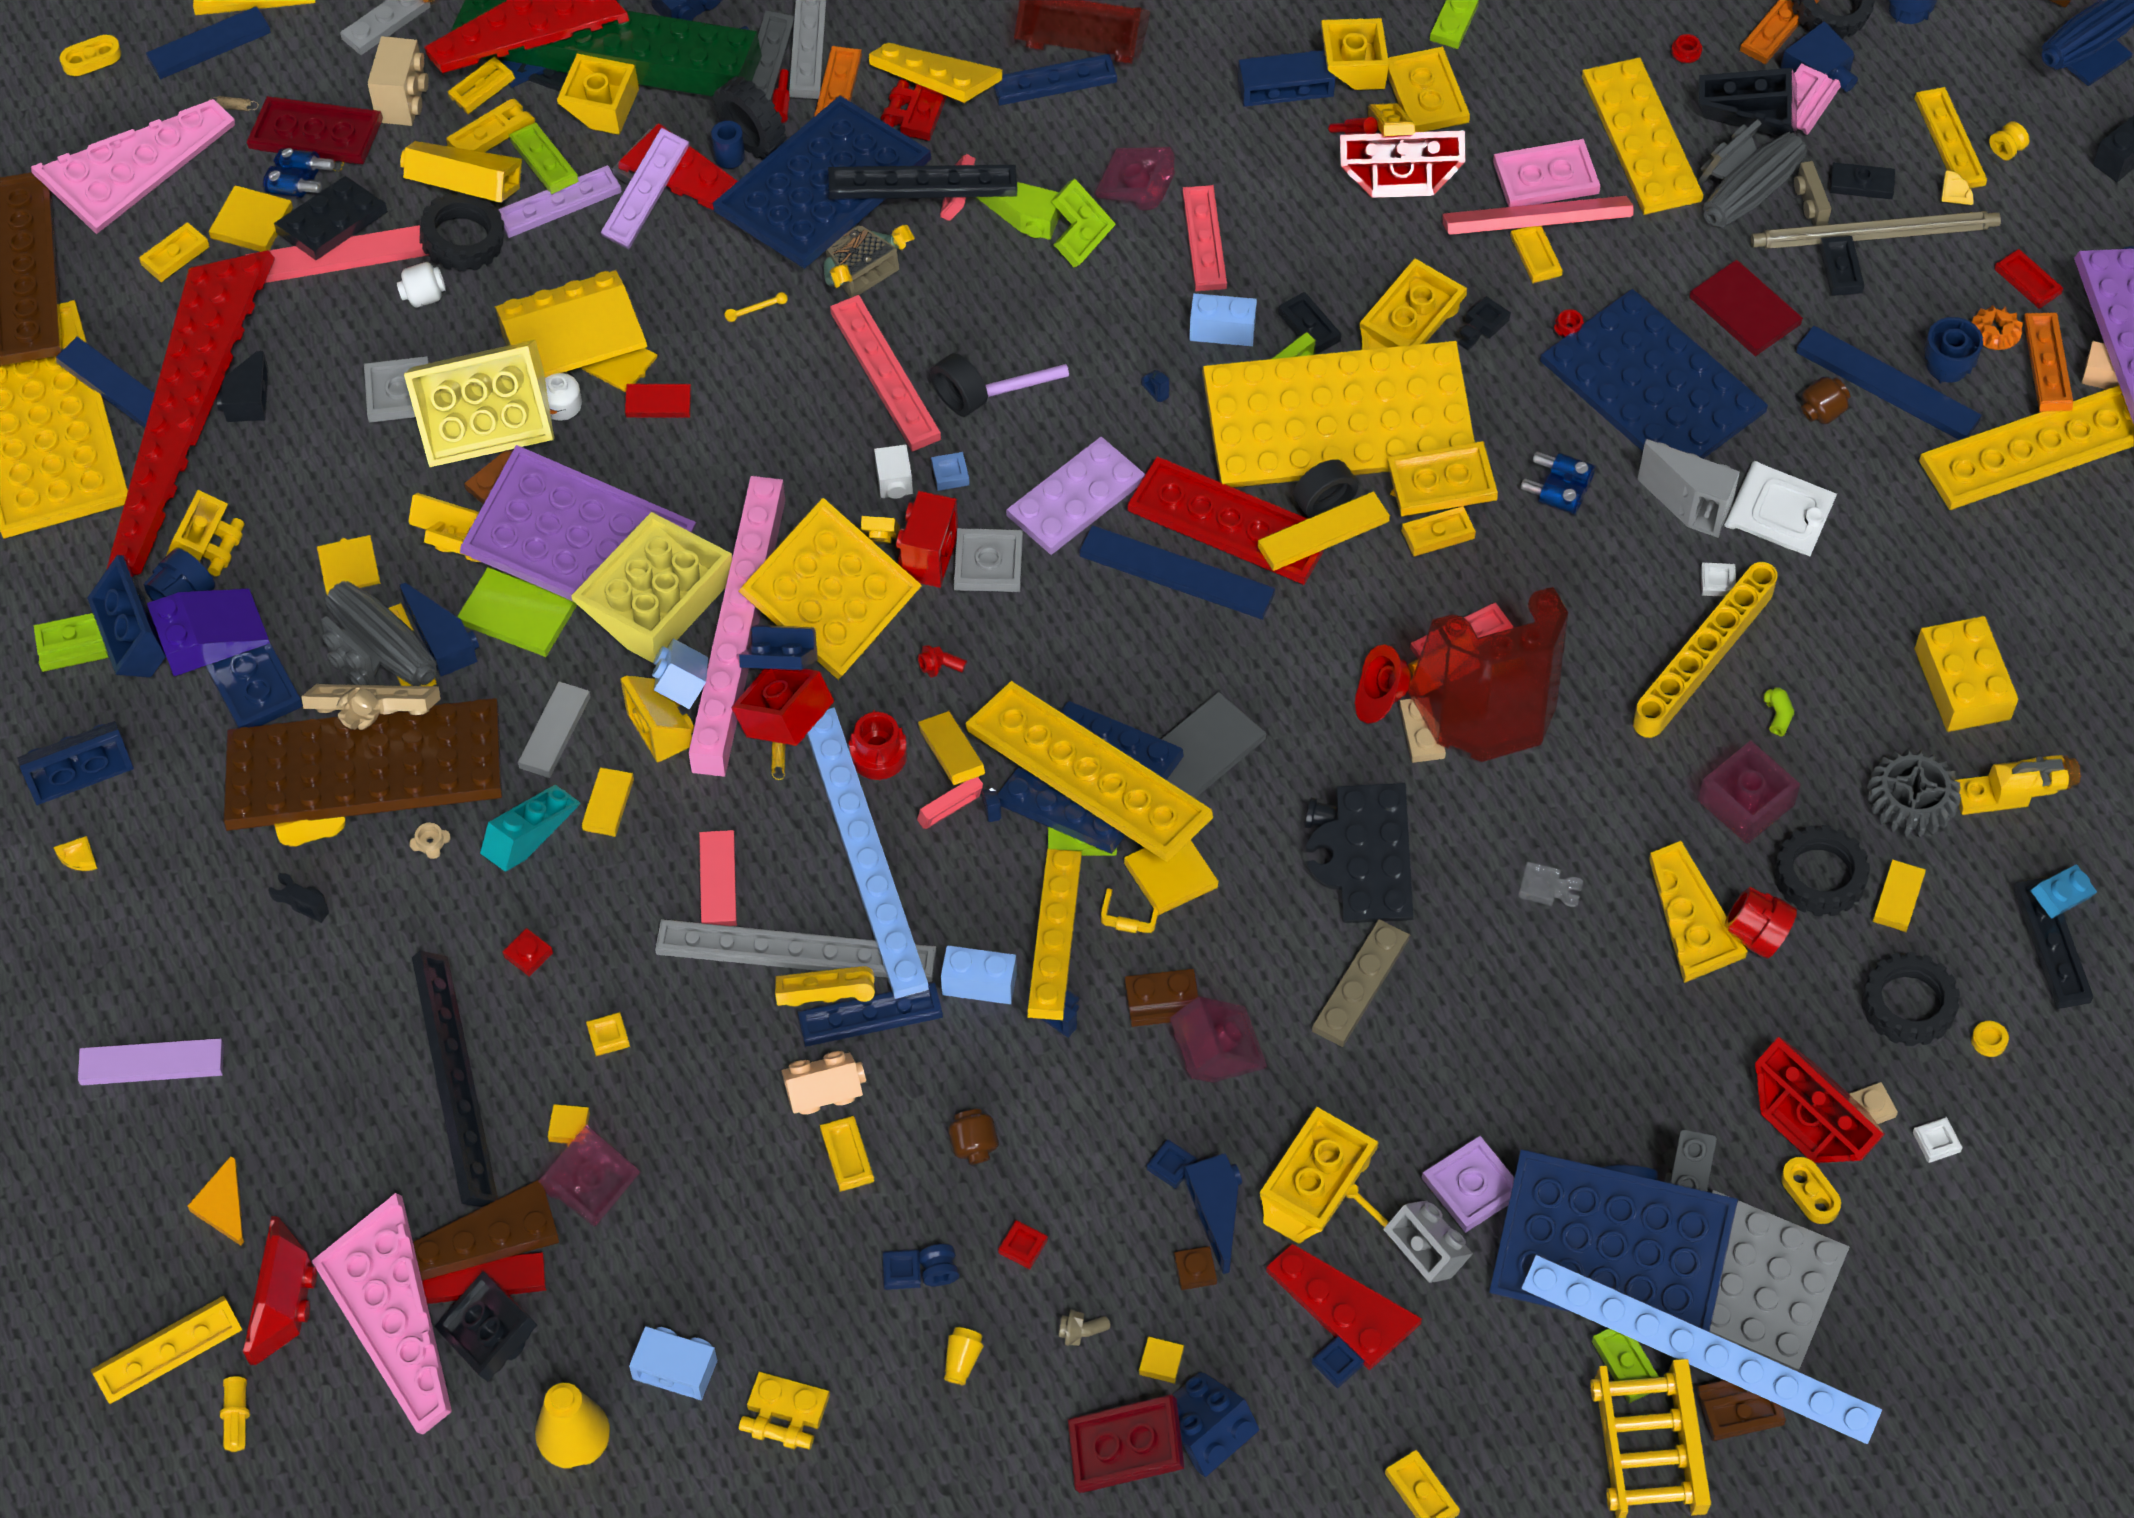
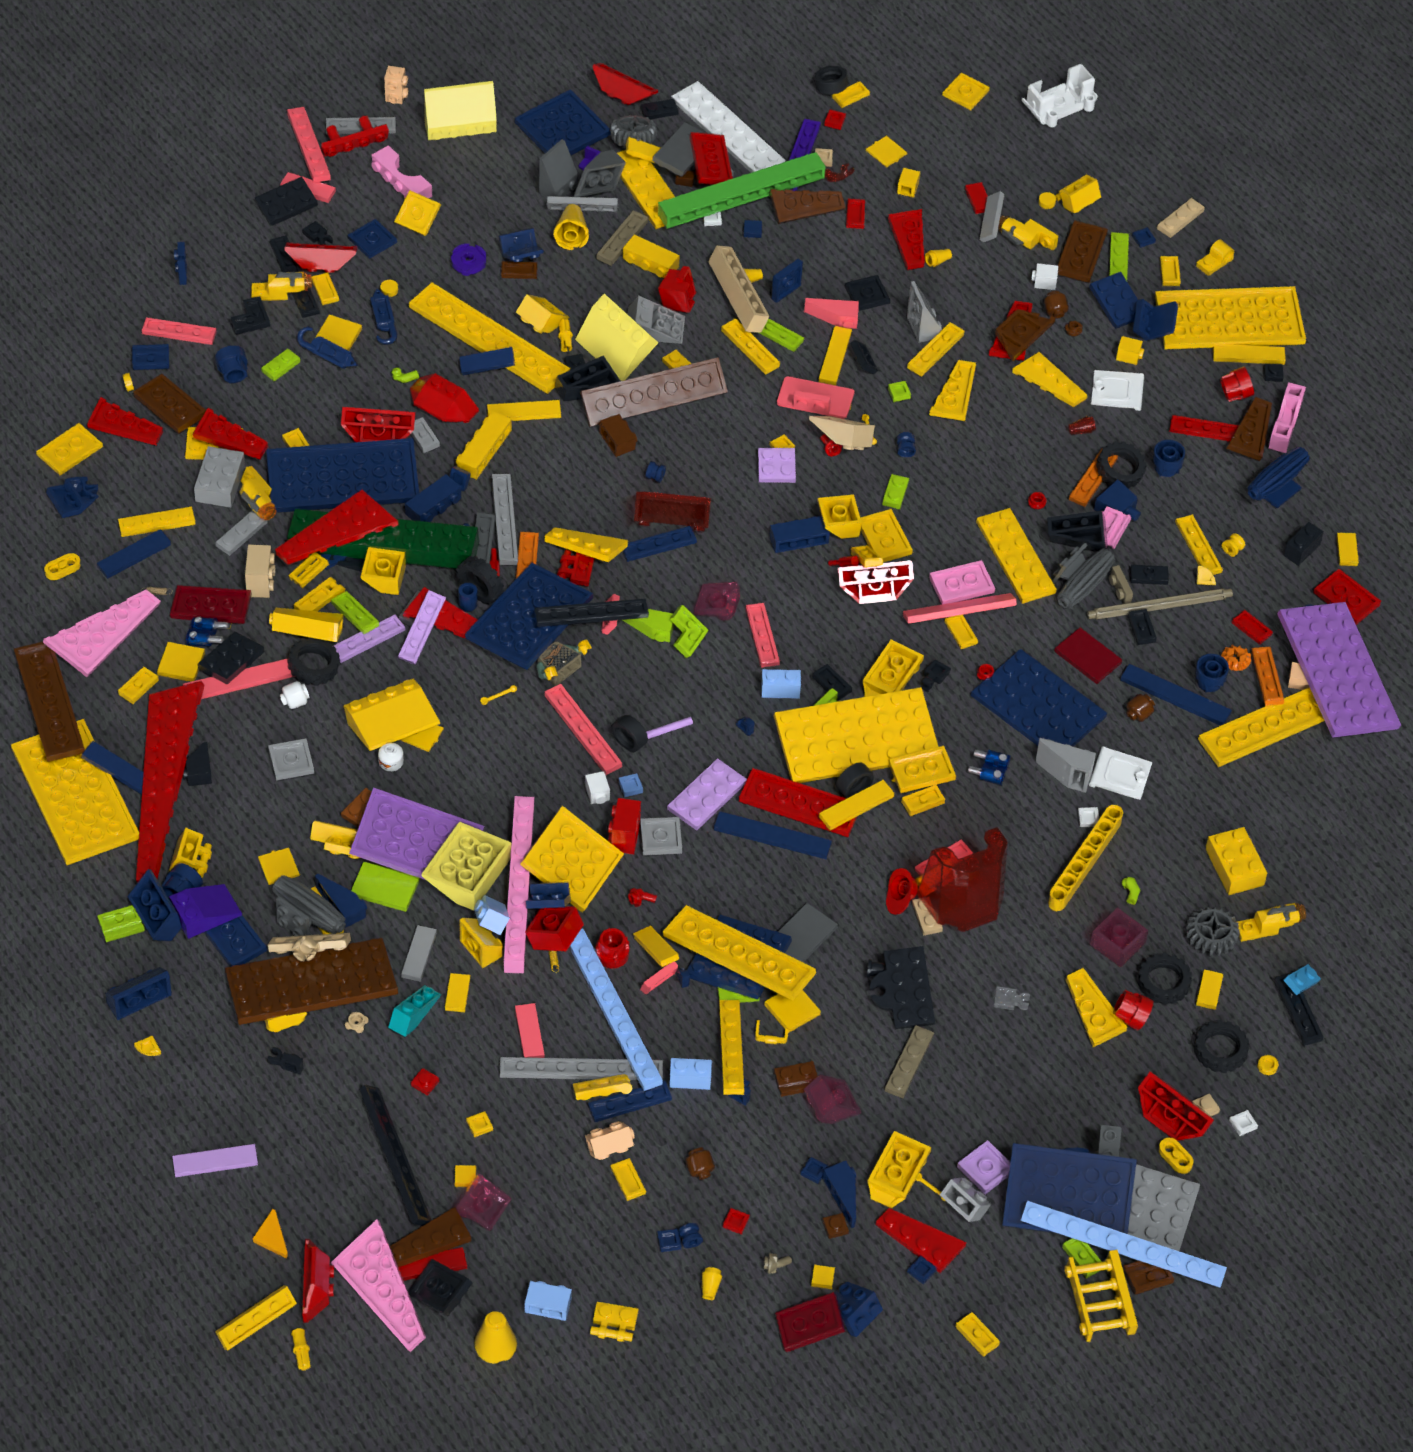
camera: 10 degrees left, 5 degrees down
light yellow slope [404,340,554,467] -> none
red tile [625,384,692,418] -> none
yellow plate [861,516,900,544] -> none

